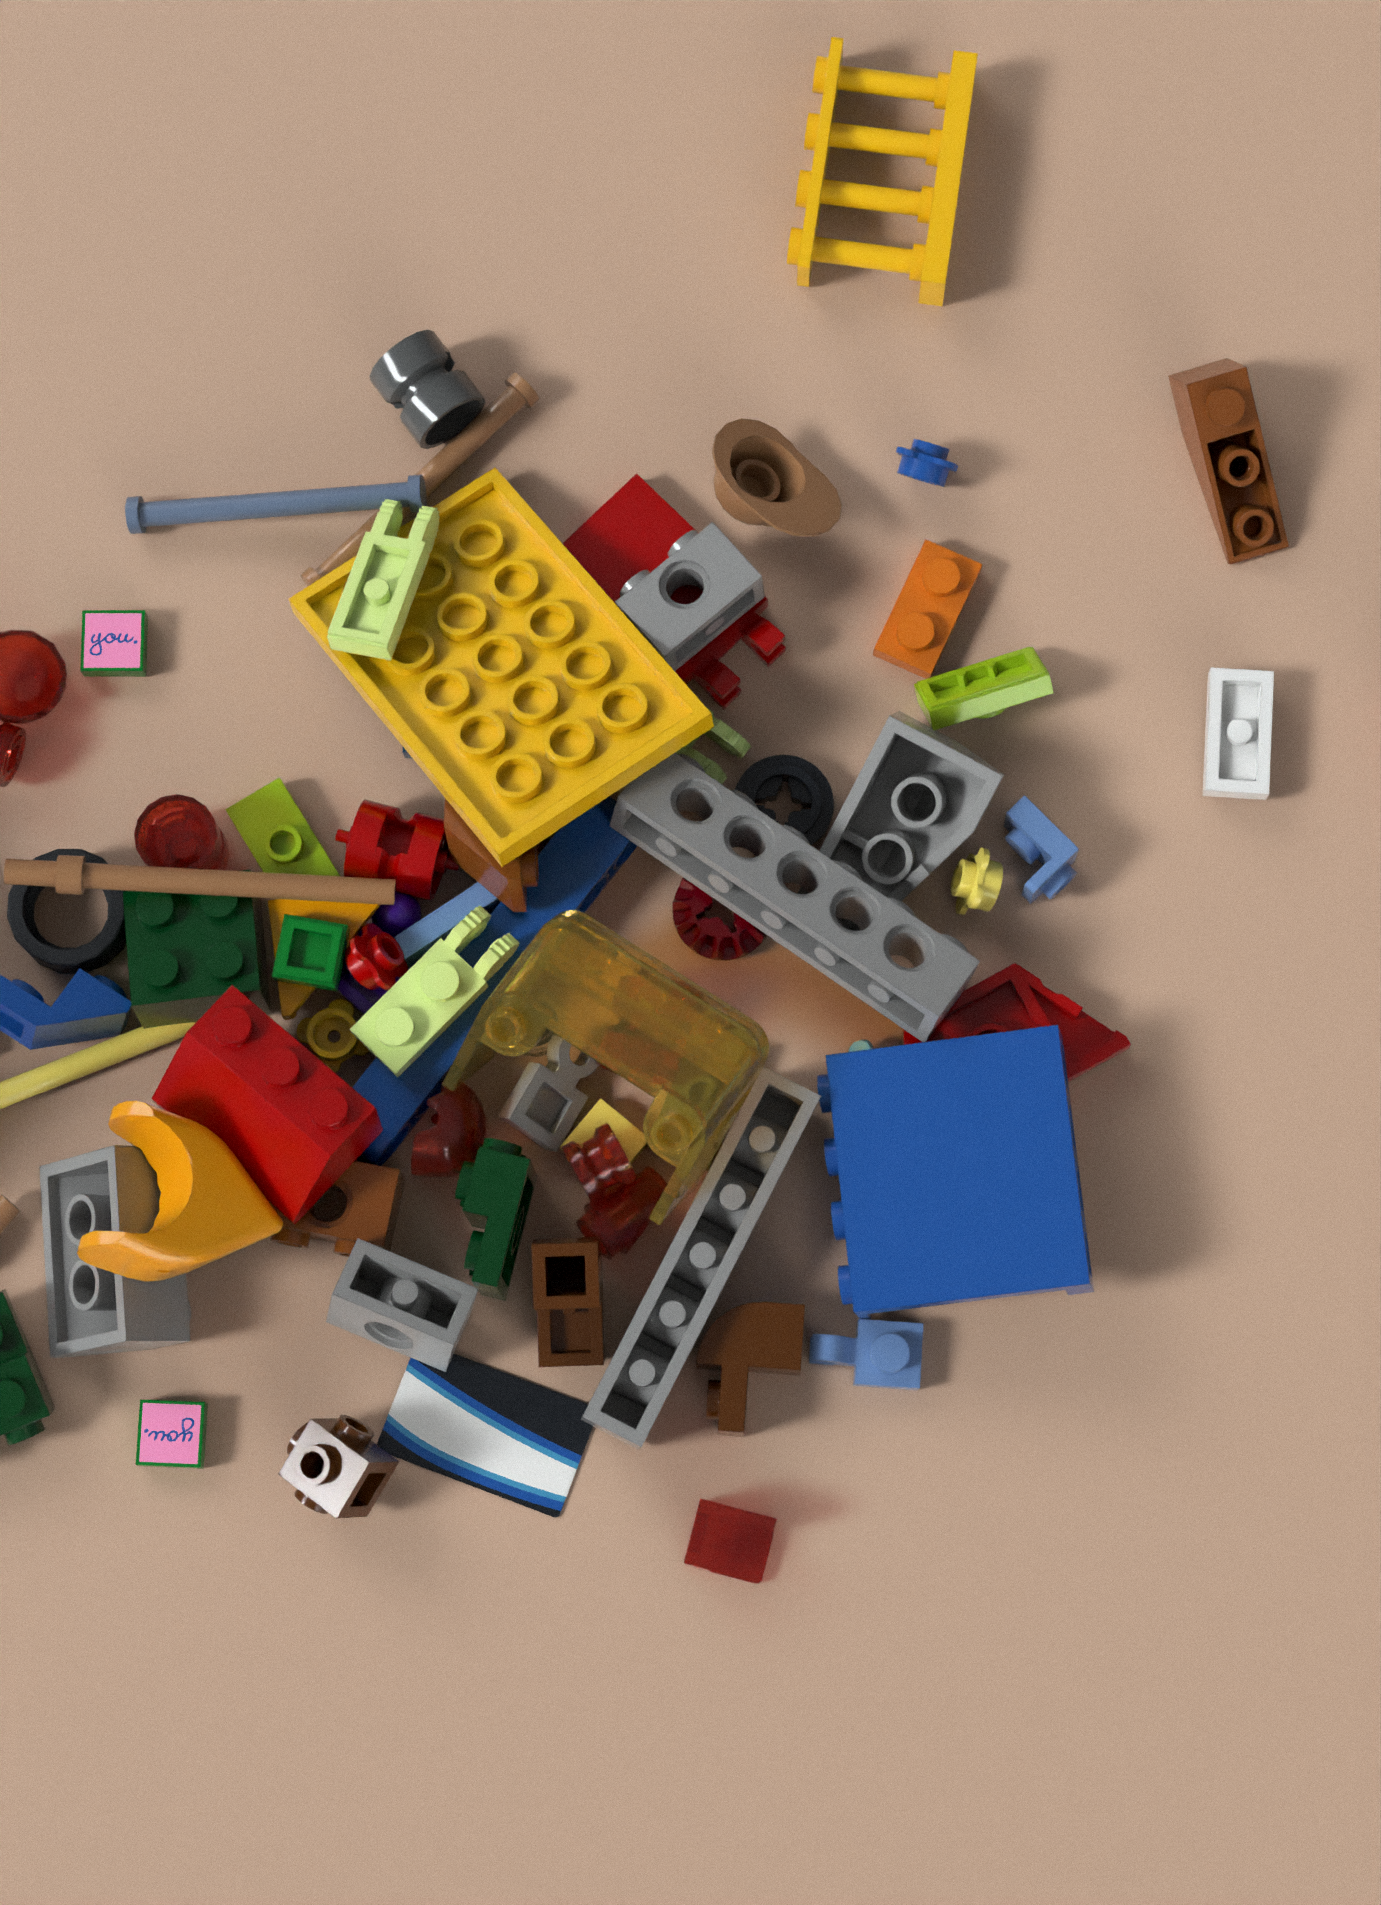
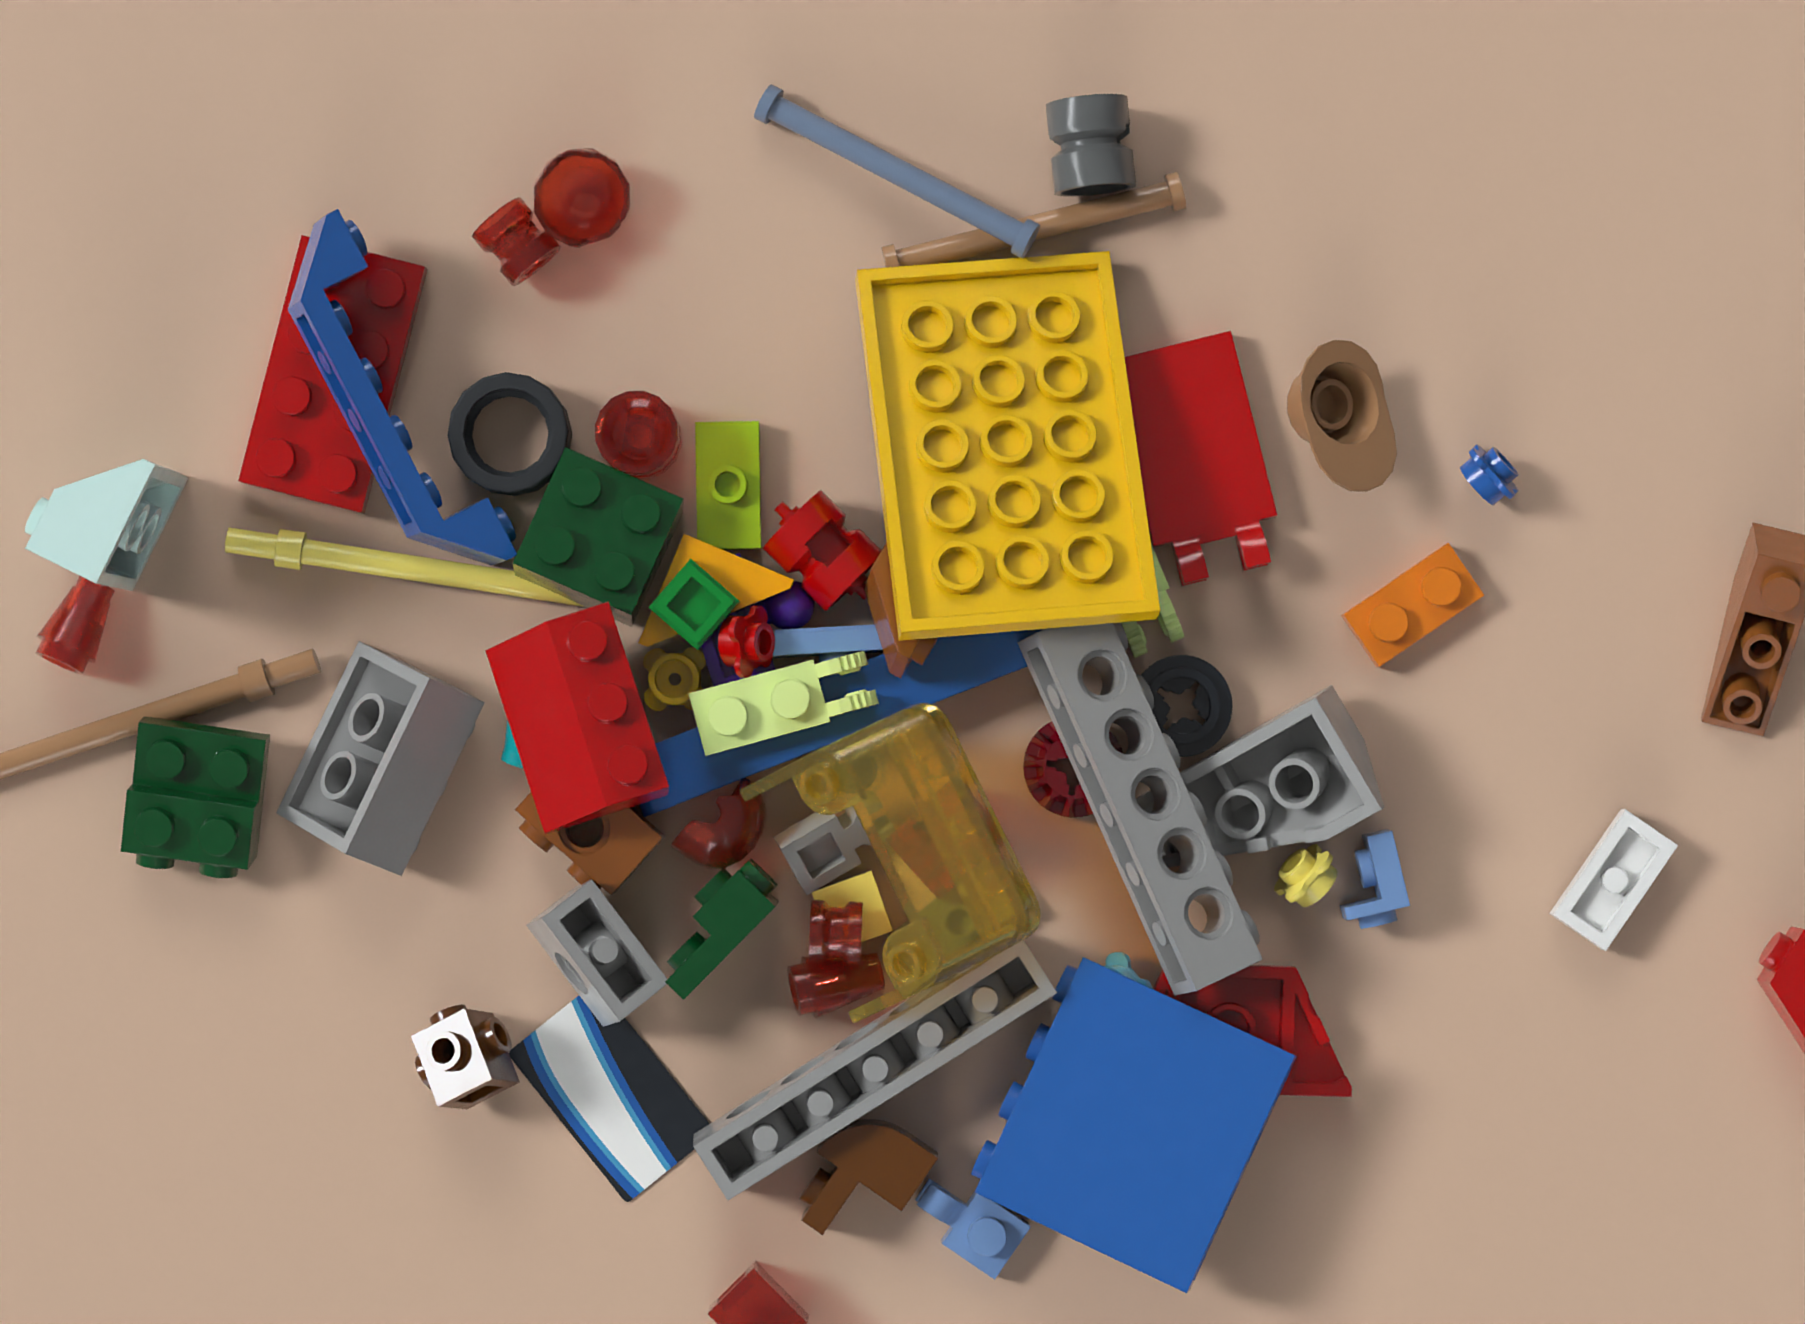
camera: 25 degrees right, 10 degrees up
medium nougat bar [4,855,396,905] -> none
light orange animal [77,1101,283,1282] -> none
bright pink tile [80,610,148,677] -> none
bright pink tile [136,1399,208,1469] -> none
yellowish green hinge [327,499,440,661] -> none
reddish brown brick [531,1237,605,1367] -> none
light grey brick [615,522,765,671] -> none
yellow fence [787,37,978,307] -> none
lime plate [914,646,1054,731] -> none

